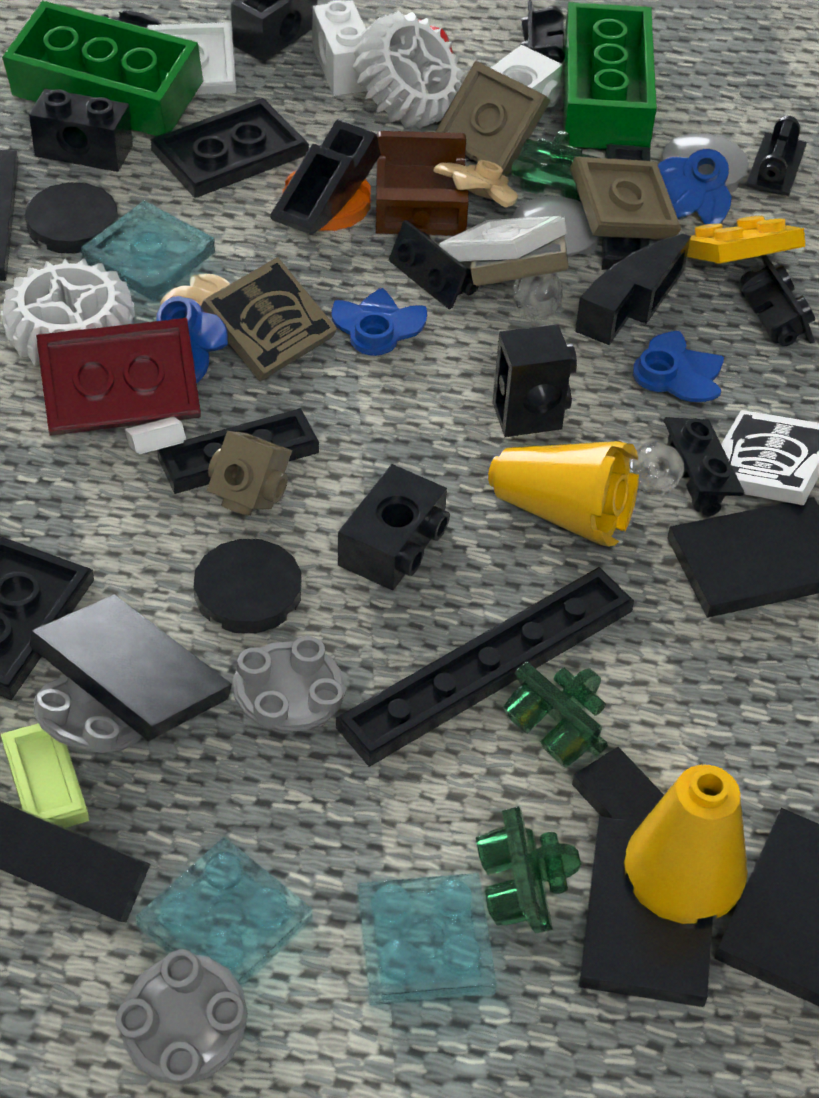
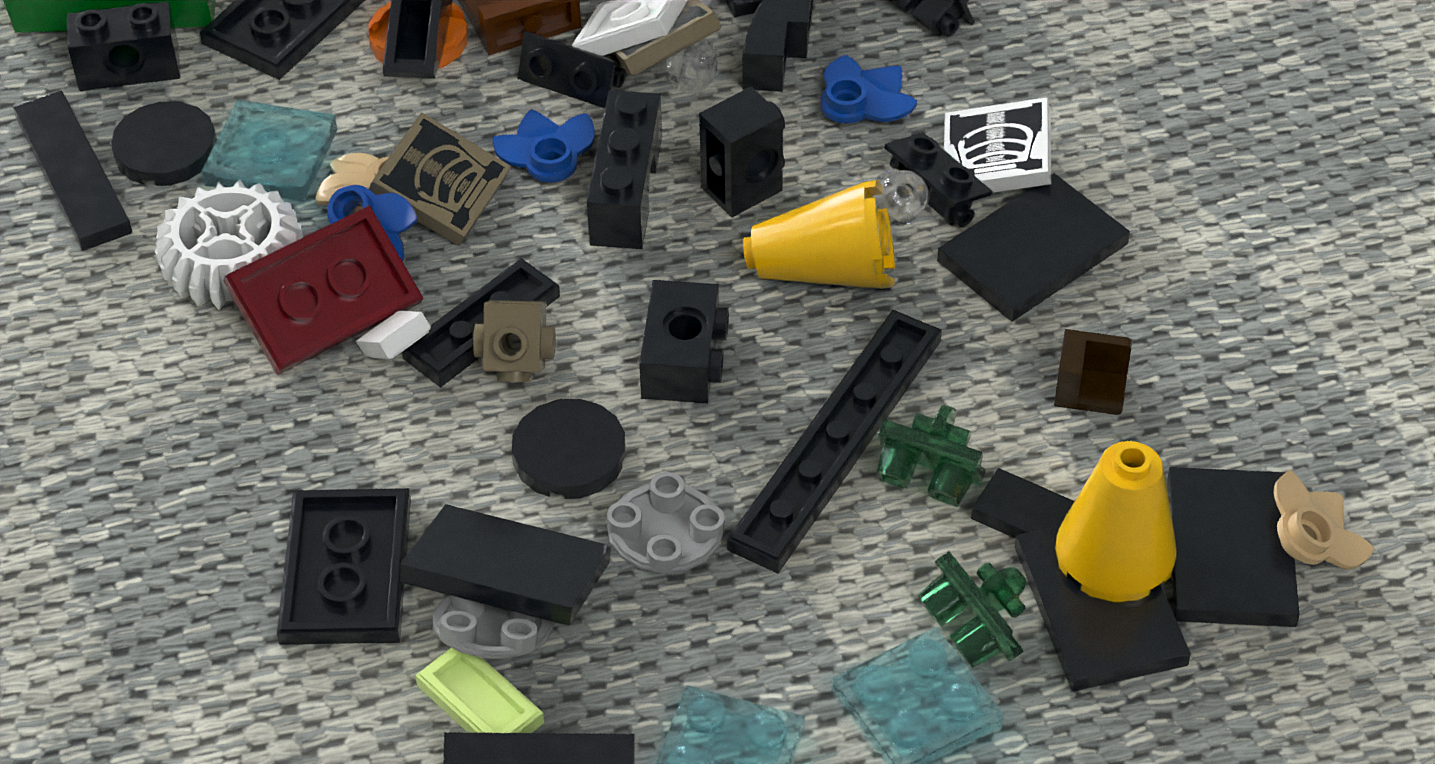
camera: 20 degrees left, 0 degrees up
none -> black arch [587,90,662,249]
none -> dark brown panel [1054,329,1132,415]

